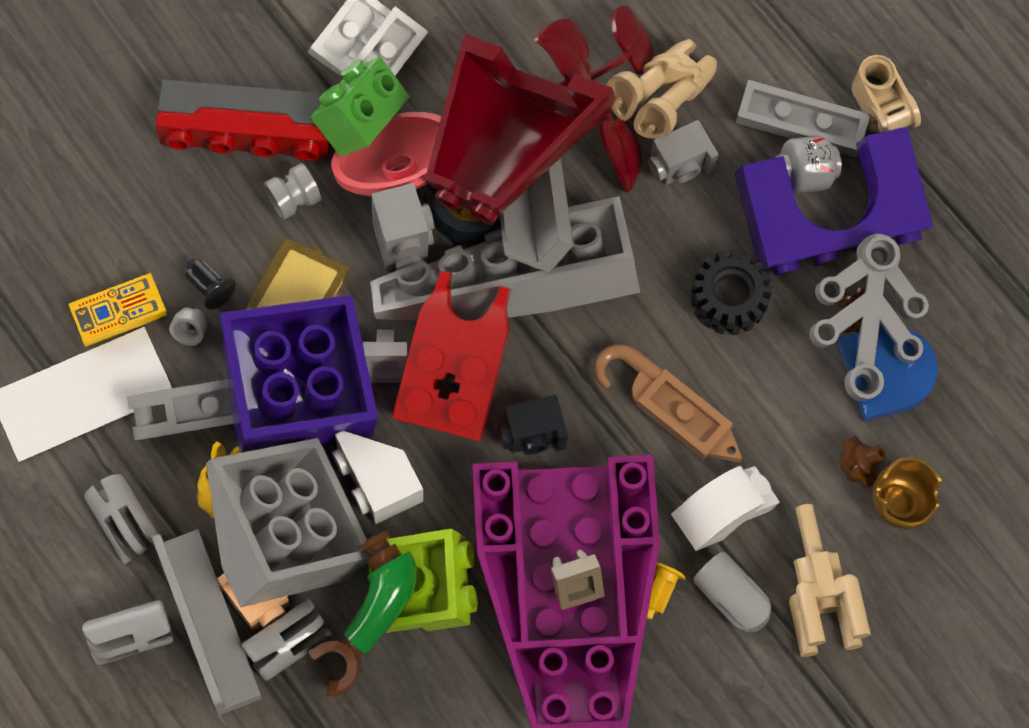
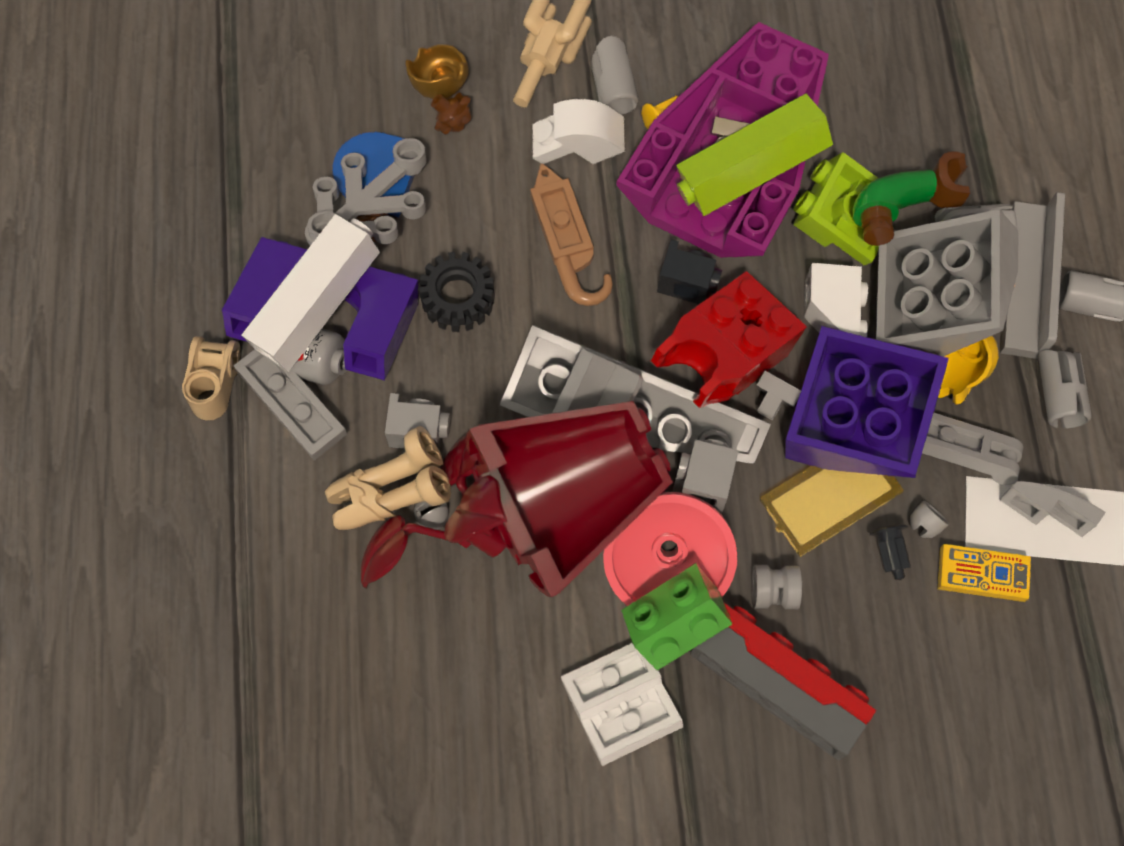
camera: 145 degrees left, 0 degrees up
none -> white brick [242,214,380,372]
none -> lime brick [676,94,833,216]
none -> light grey slope [1000,481,1106,537]

